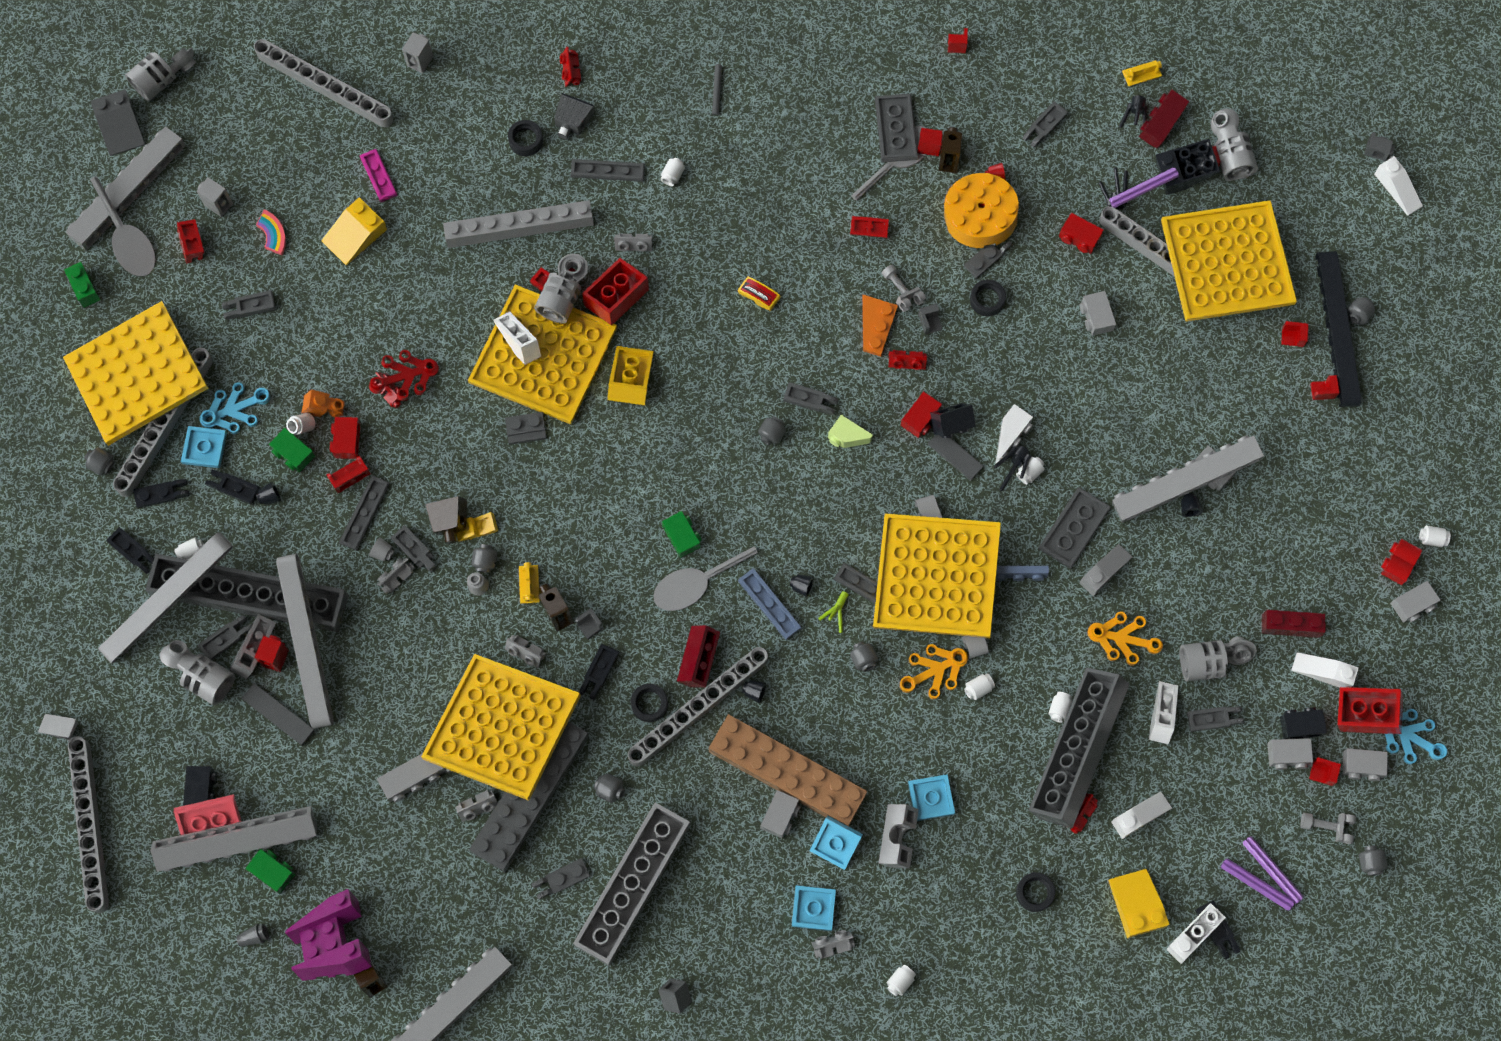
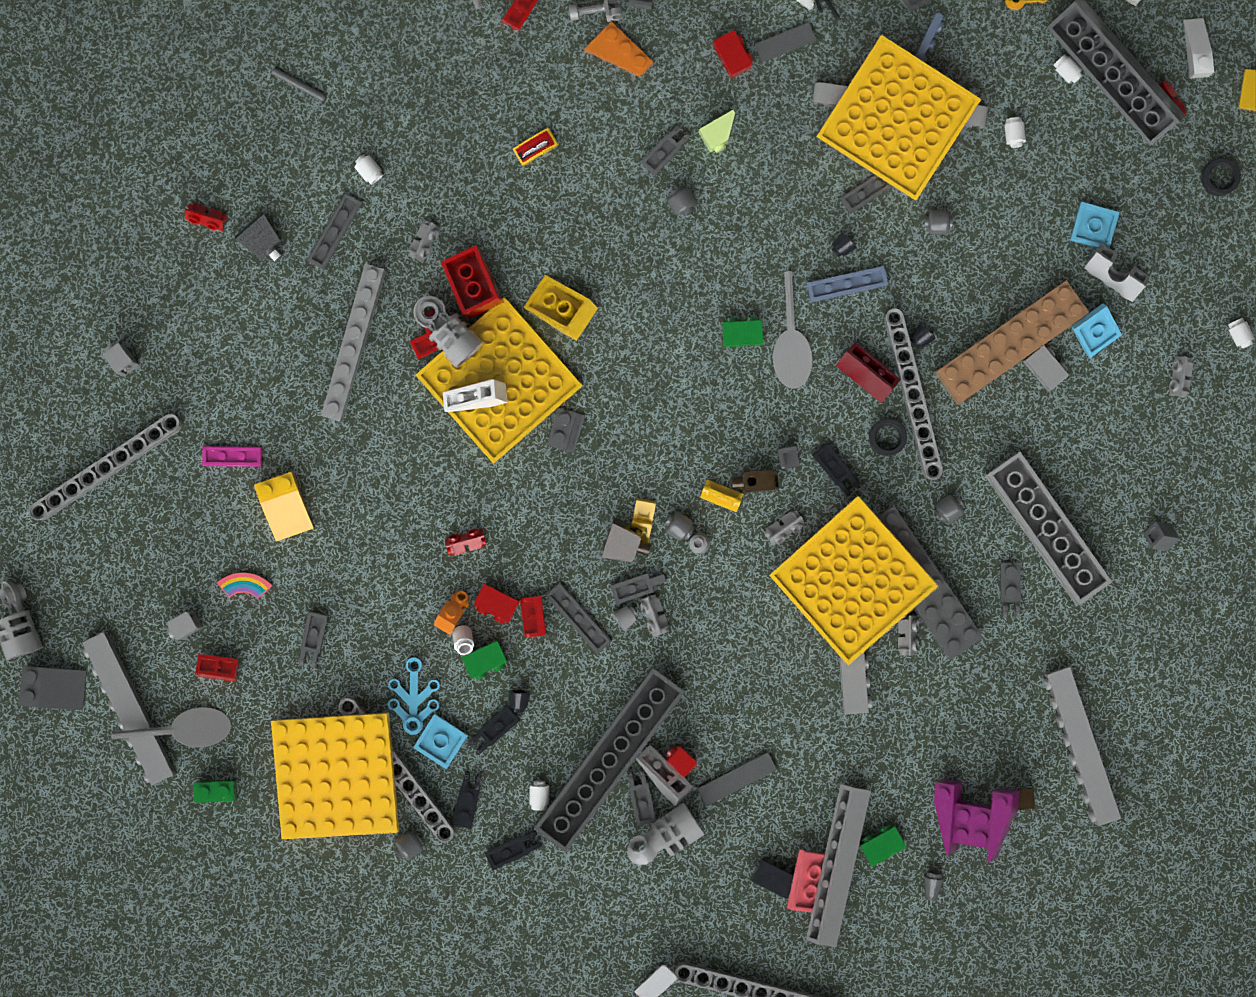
camera: 65 degrees left, 15 degrees up
light grey beam [98,532,234,664] -> none
light grey beam [276,553,334,729] -> none
red plant [369,350,439,401] -> none
black tyre [508,120,543,157] -> none
medium azure plate [792,886,836,931] -> none
lime plant [818,591,849,633] -> none
red hinge [888,350,927,370] -> none
light orange plant [900,644,968,699] -> none
black brick [930,402,976,438] -> none

